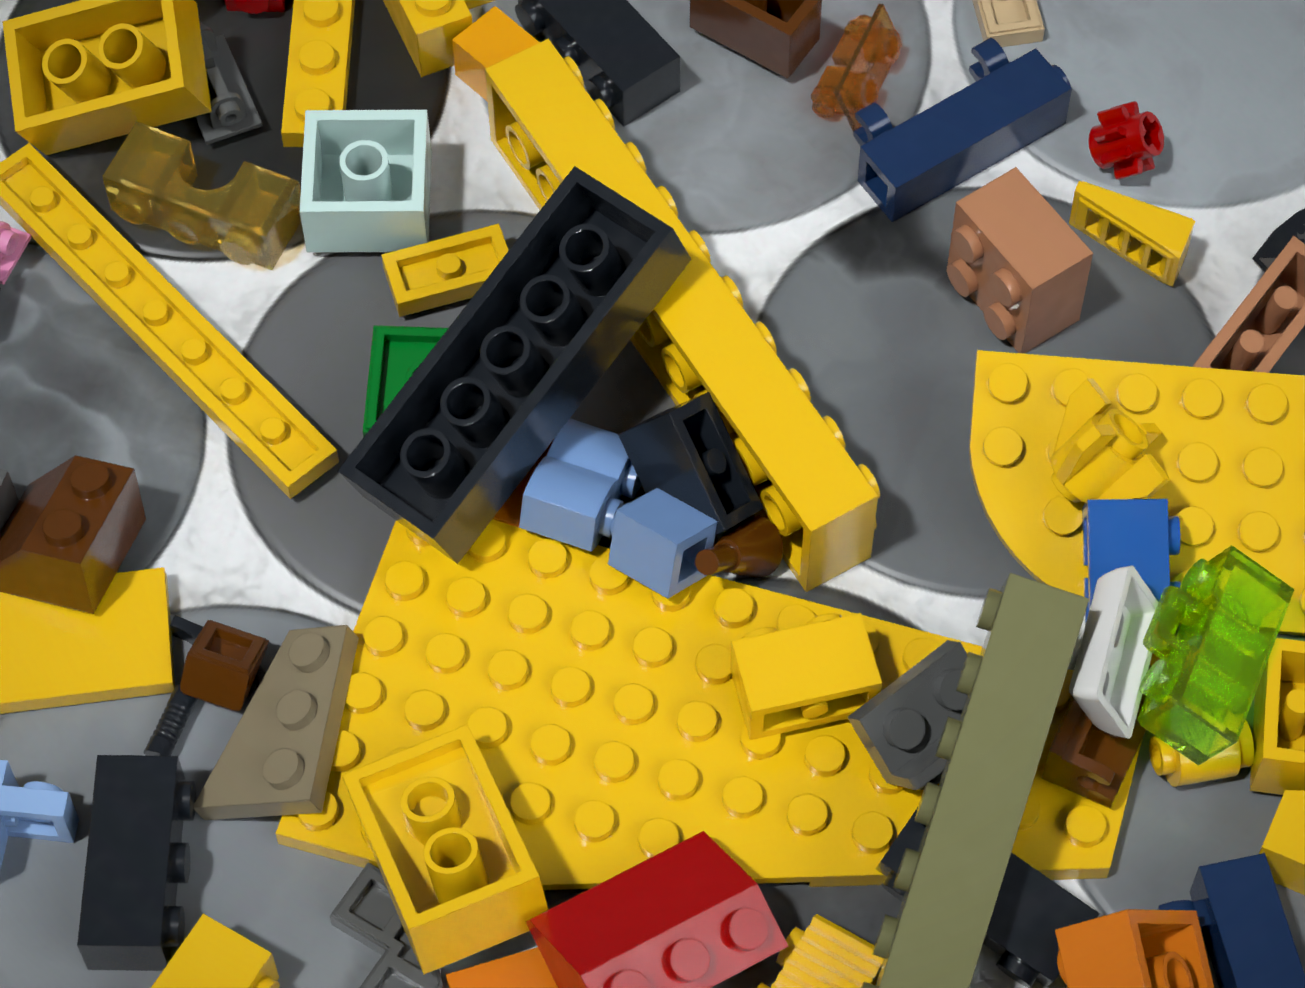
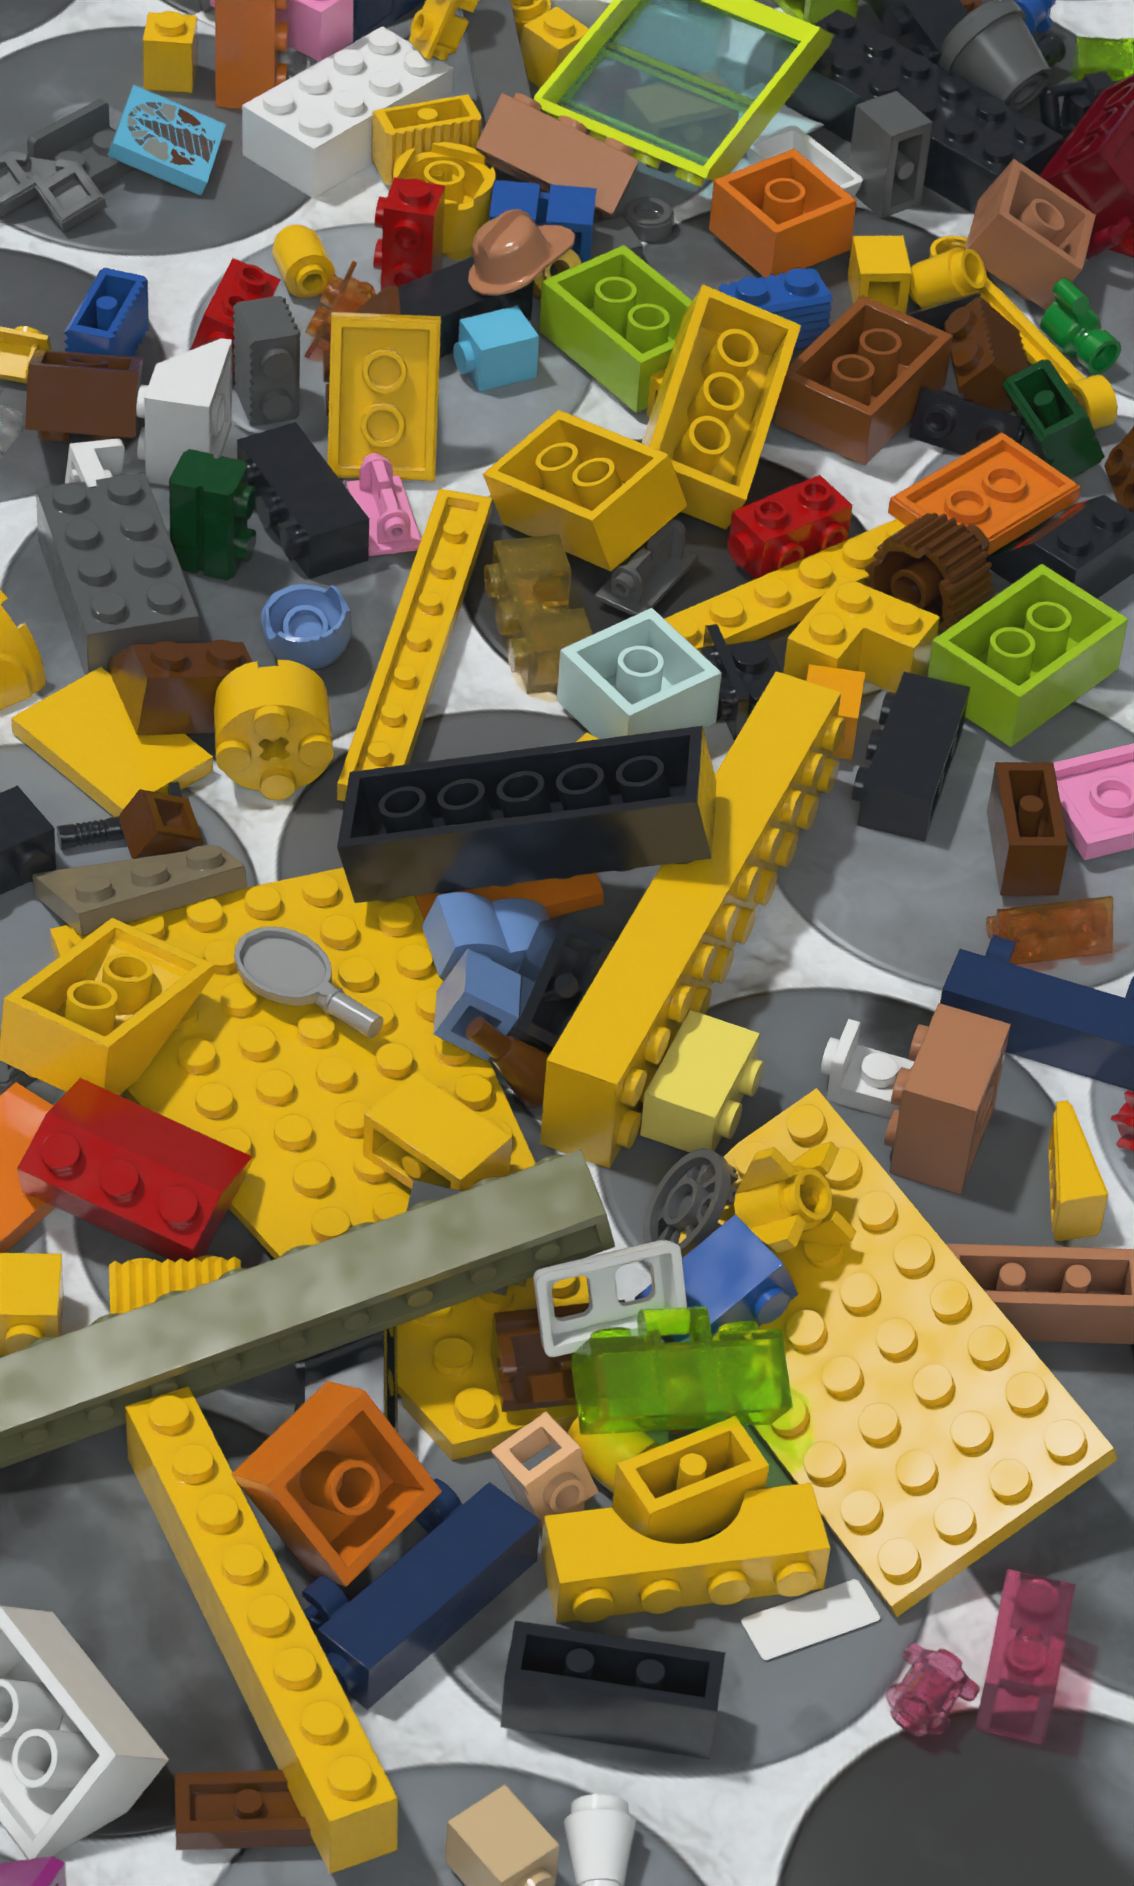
camera: 50 degrees right, 15 degrees down
none -> yellow brick [214,659,334,800]
none -> light grey piece [234,926,383,1038]
none -> medium blue hair [260,584,352,670]
none -> light nougat brick [491,1412,599,1530]
none -> light yellow brick [640,1010,765,1152]
none -> dark grey wheel [643,1148,738,1258]
none -> black bracket [697,624,782,741]
none -> white bracket [820,1019,914,1119]

